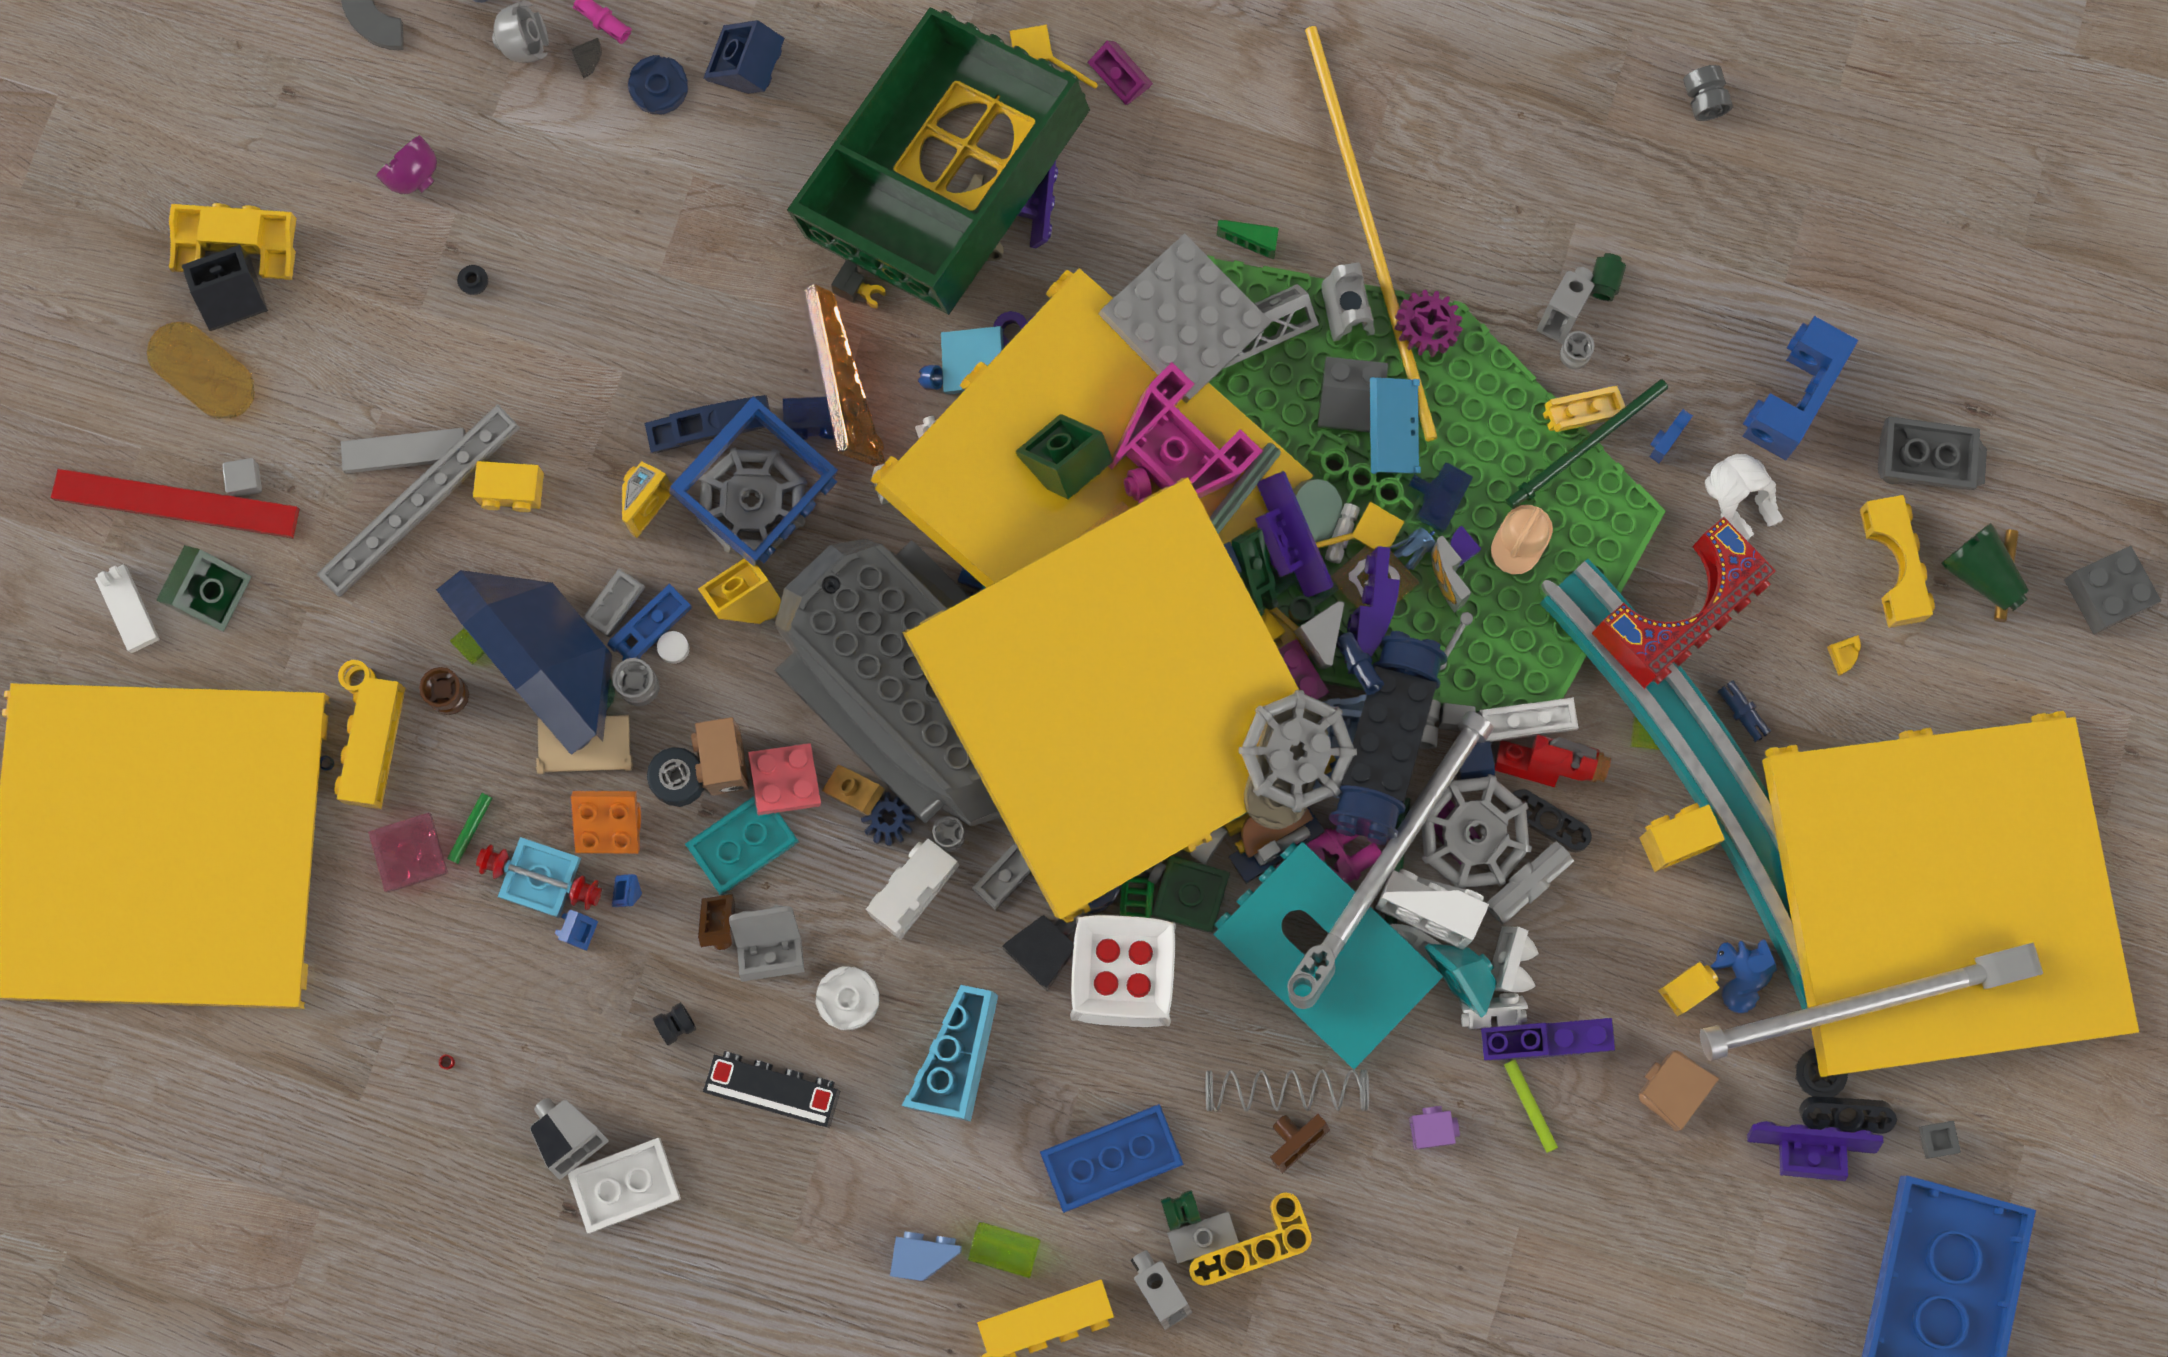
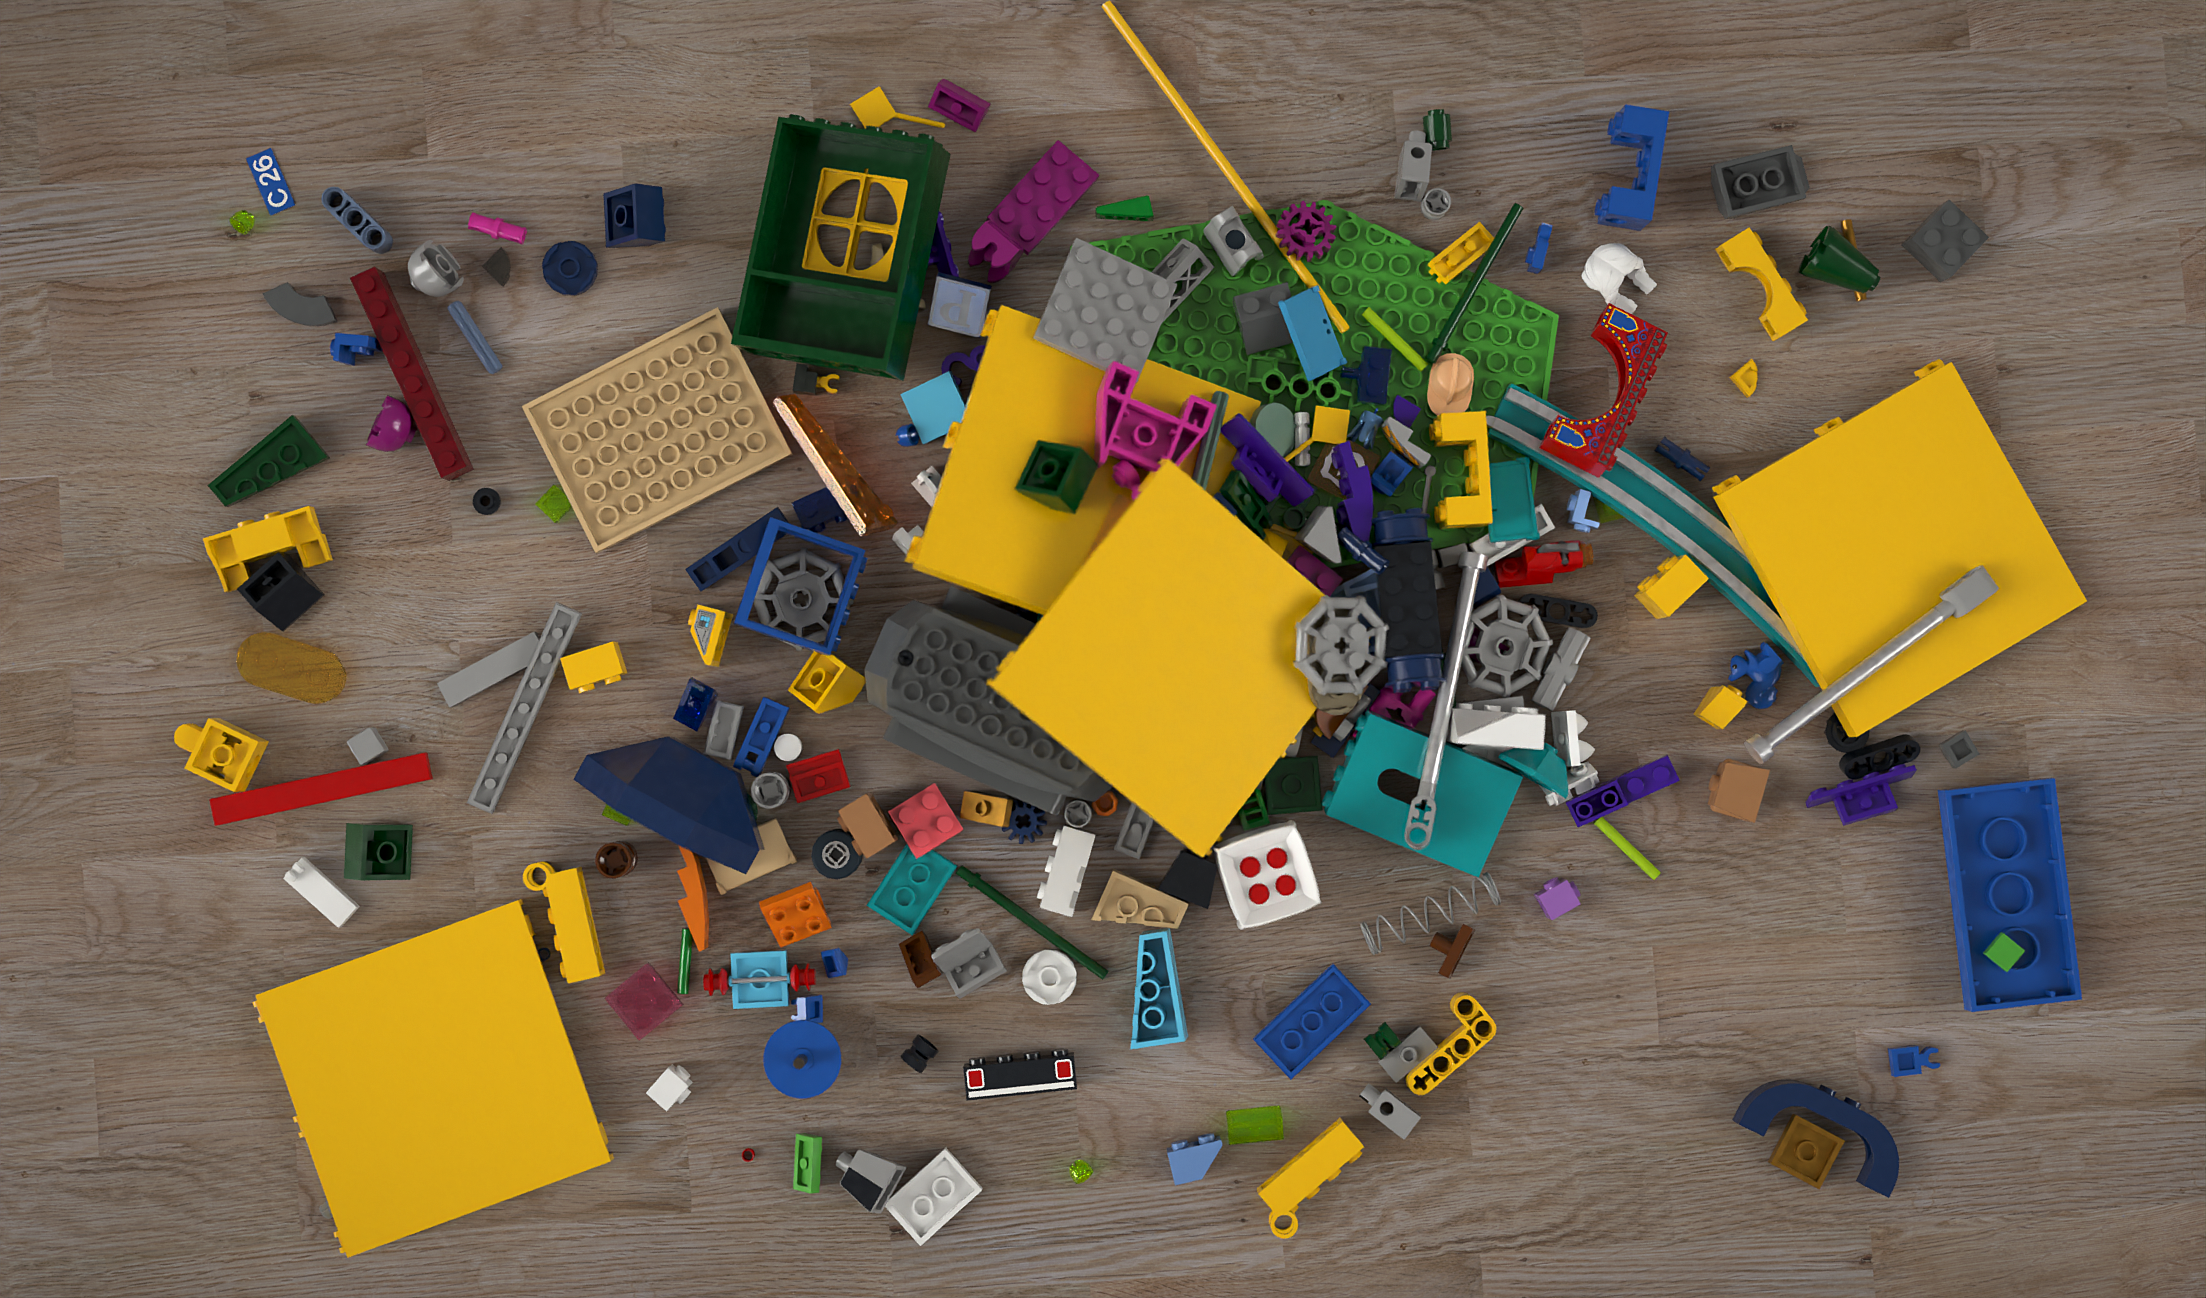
camera: 30 degrees left, 10 degrees up
none -> yellow brick [174,718,269,792]
none -> dark green wing [207,415,330,507]
none -> blue bracket [330,333,383,366]
none -> dark red brick [350,267,474,481]
none -> sand blue axle [447,301,503,374]
none -> tan plate [522,307,793,554]
none -> clear neon green tile [535,484,572,523]
none -> white brick [646,1064,693,1111]
none -> clear blue slope [673,677,718,731]
none -> orange slope [677,845,709,952]
none -> blue piece [763,1020,841,1099]
none -> red plate [786,749,851,803]
none -> bright green plate [793,1133,822,1194]
none -> tile [928,272,992,338]
none -> dark green bar [956,865,1109,980]
none -> magenta hinge [968,140,1099,283]
none -> clear neon green hinge [1069,1159,1093,1184]
none -> tan wing [1091,869,1189,929]
none -> orange tile [1092,791,1118,816]
none -> lime bar [1362,307,1428,372]
none -> blue bracket [1370,448,1415,497]
none -> yellow plate [1429,411,1493,529]
none -> teal door [1488,457,1540,543]
none -> light blue bracket [1567,489,1600,533]

